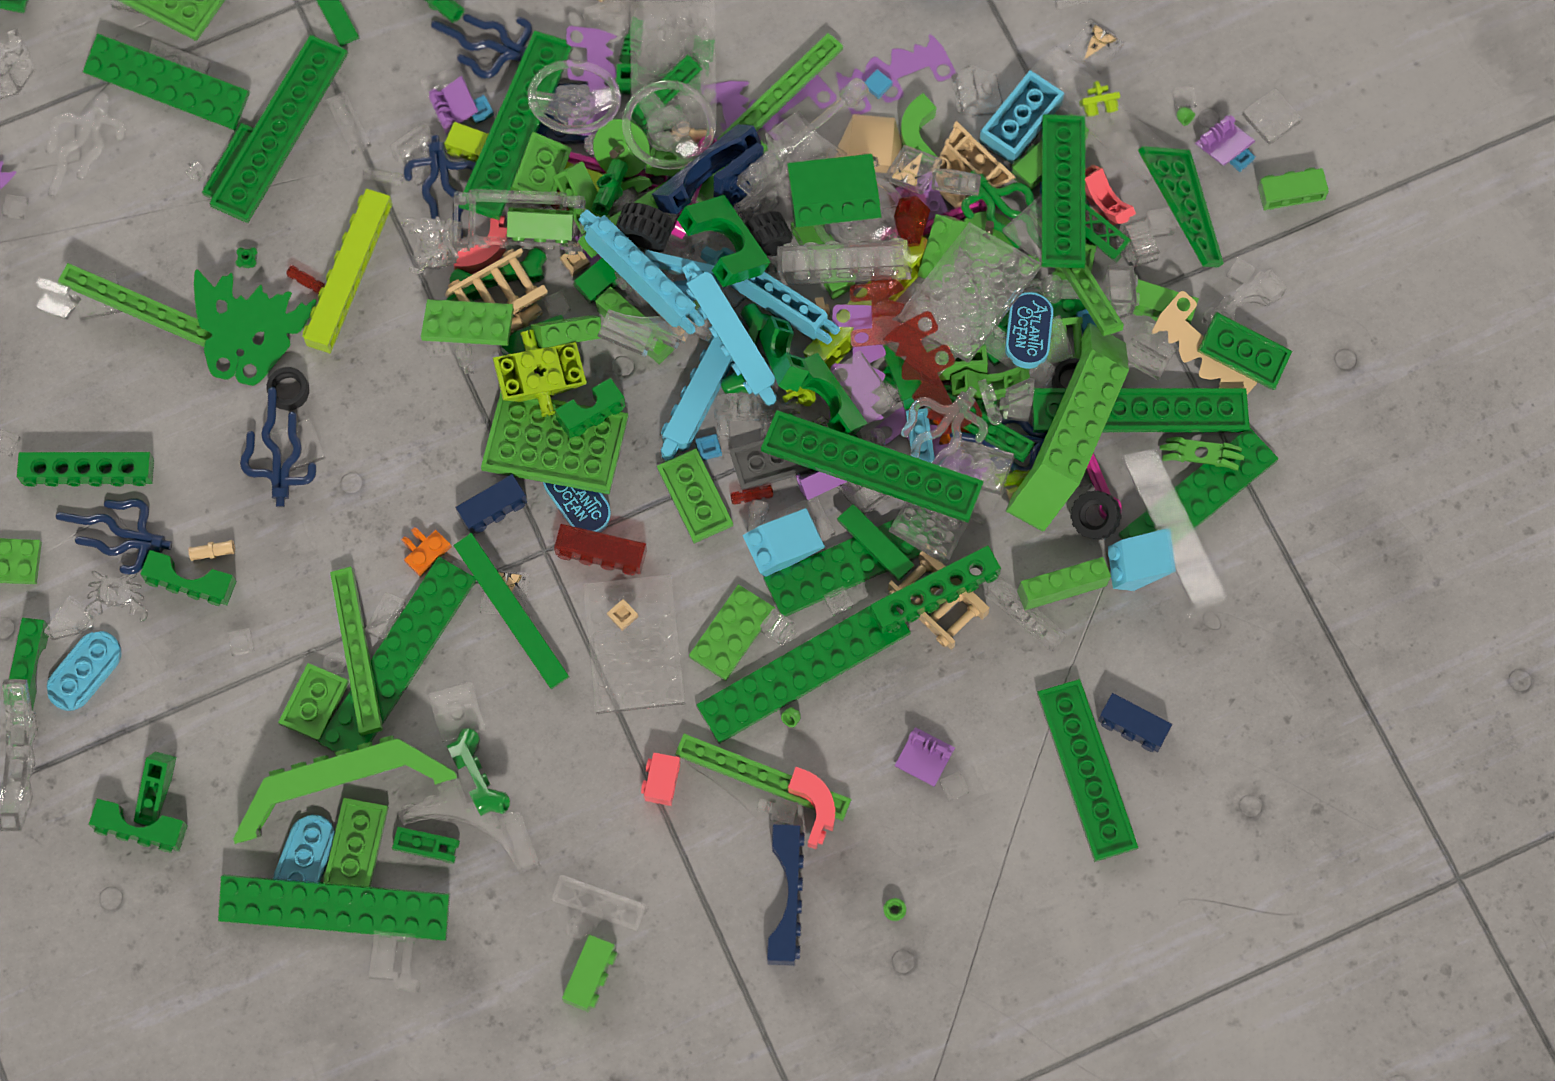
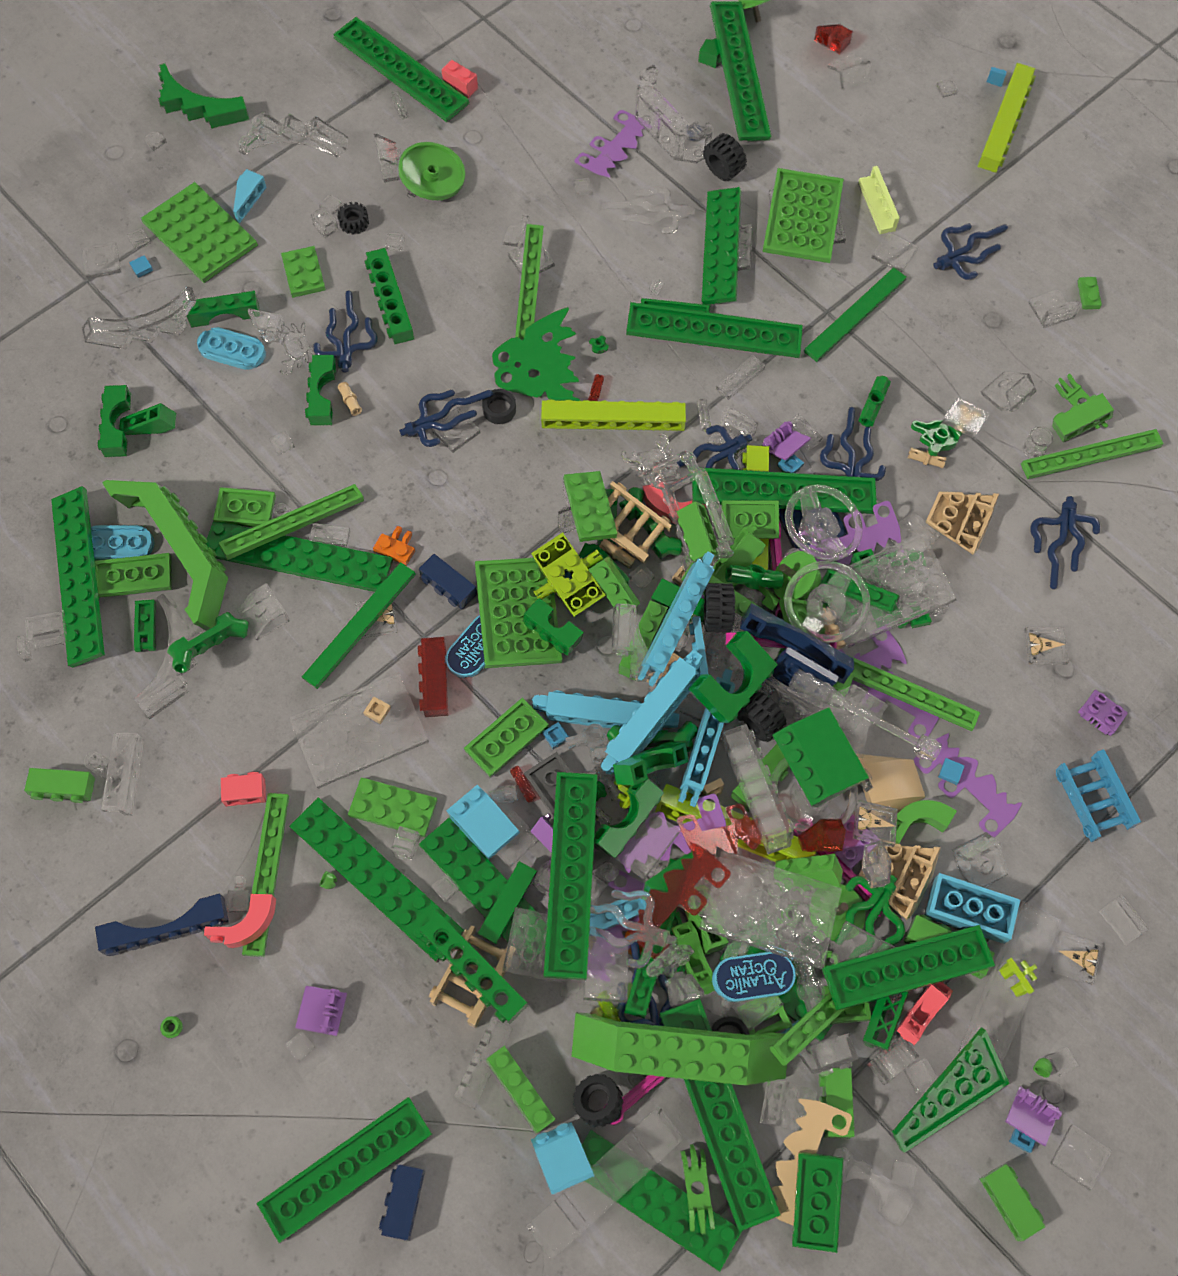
camera: 70 degrees right, 5 degrees down
none -> black tyre [703,133,747,181]

